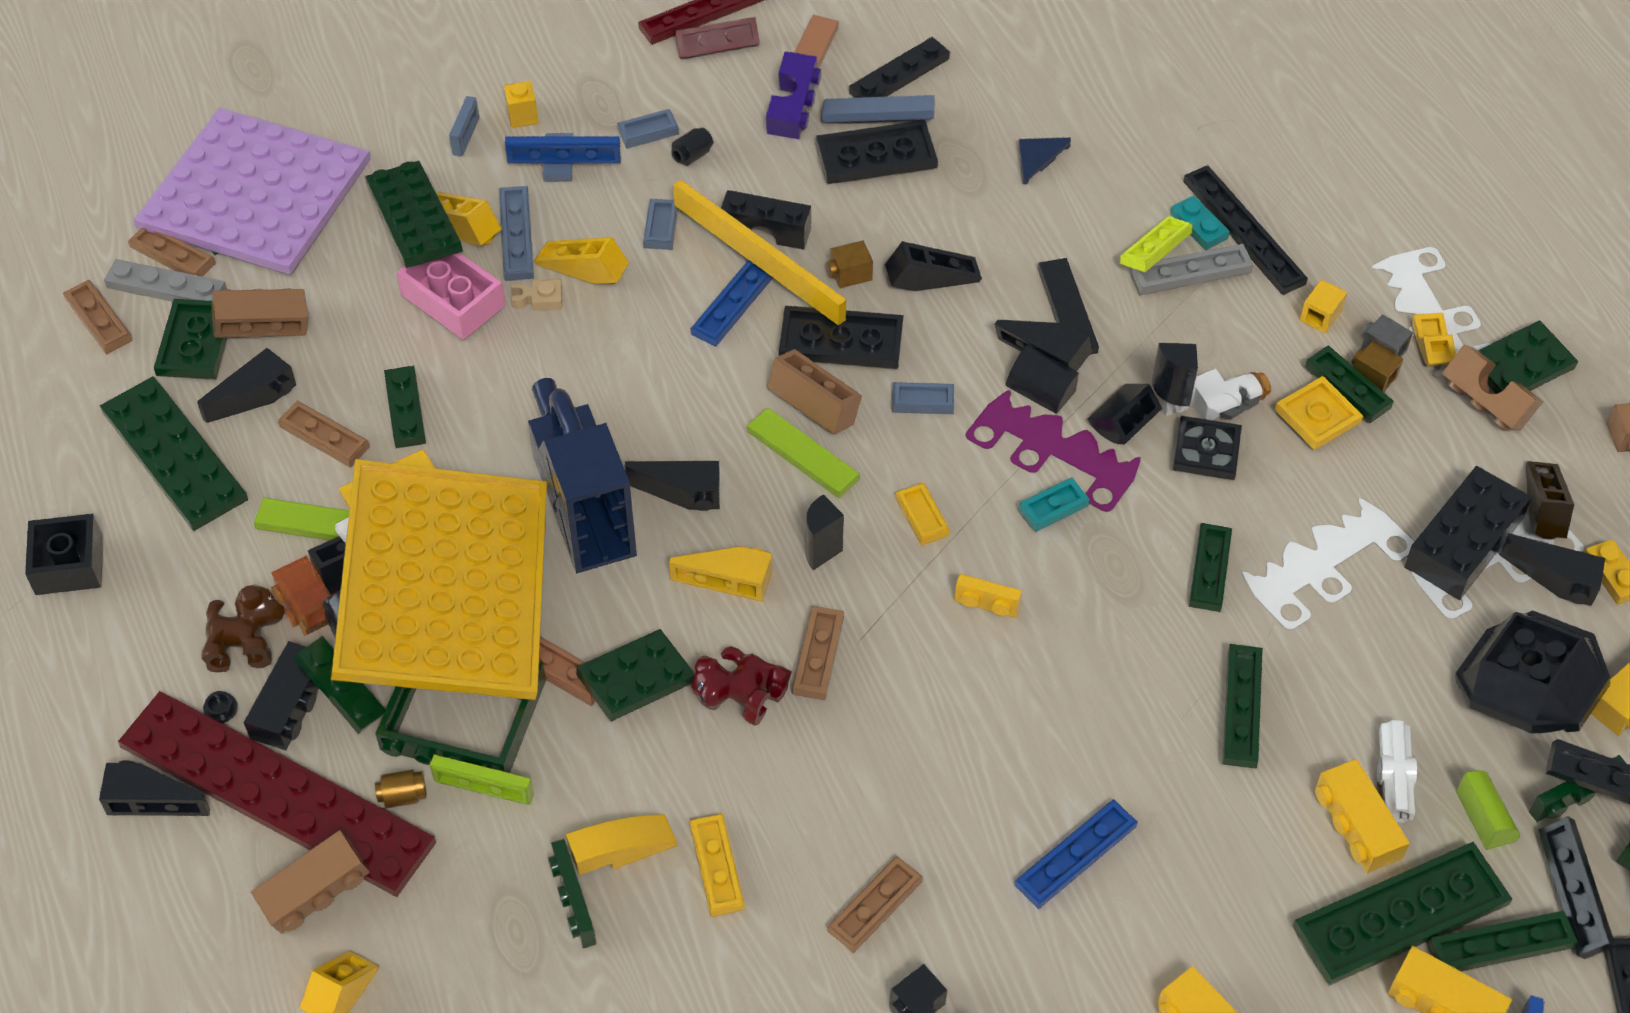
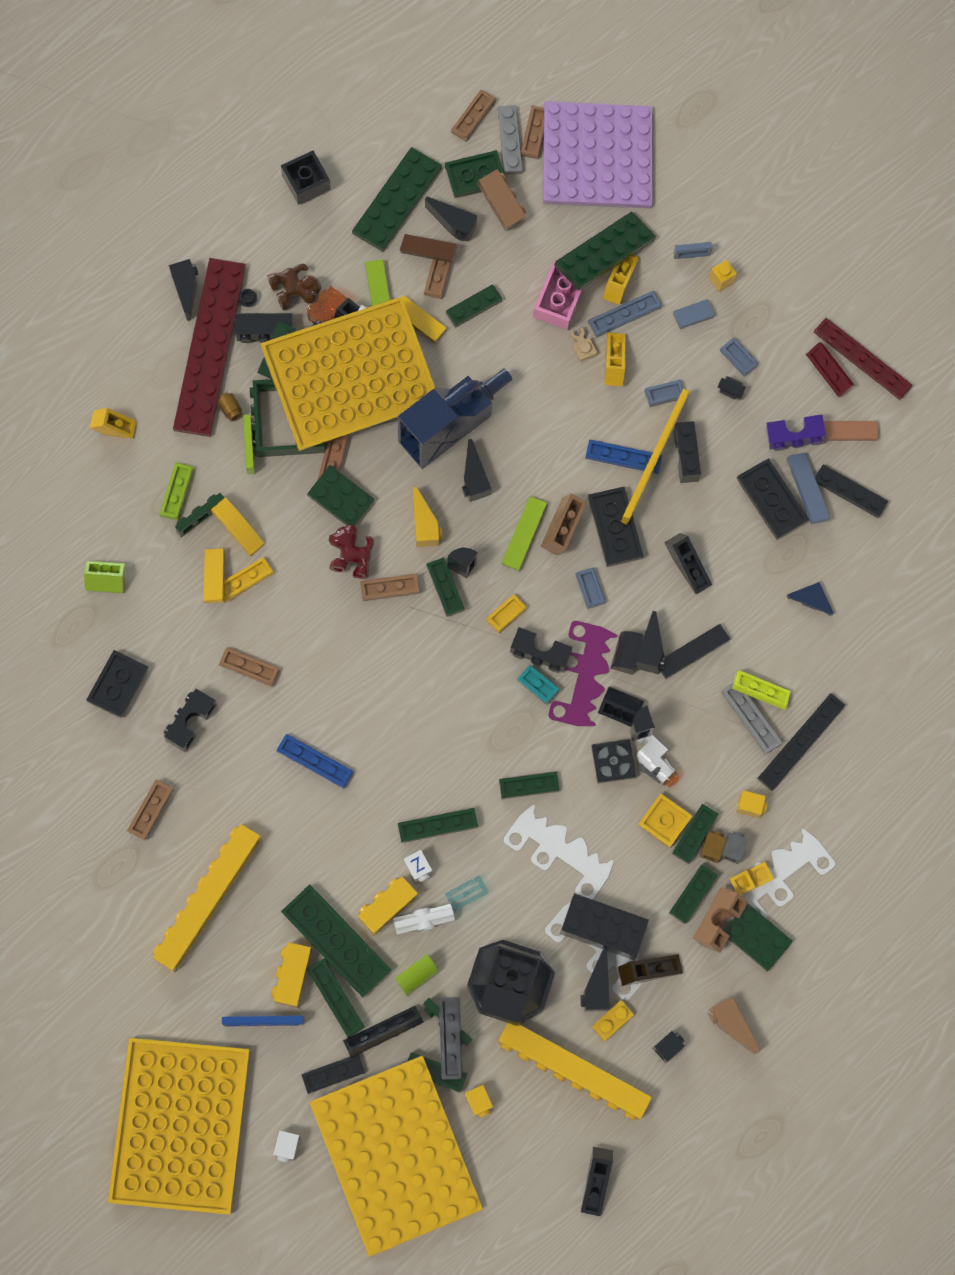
camera: 65 degrees right, 20 degrees up
medium nougat brick [251,830,370,934] -> none
blue tile [505,136,621,163] -> none
pearl gold brick [827,240,873,289] -> none
yellow plate [954,573,1022,618] -> none
teal plate [1170,195,1230,251] -> none
none -> lime tile [159,462,194,521]
none -> yellow tile [203,548,225,604]
none -> reddish brown tile [400,234,457,263]
none -> white brick [403,850,432,883]
none -> dark green plate [426,557,465,617]
none -> clear light blue tile [445,875,489,912]
none -> black arch [510,627,573,673]
none -> dark green plate [669,864,718,924]

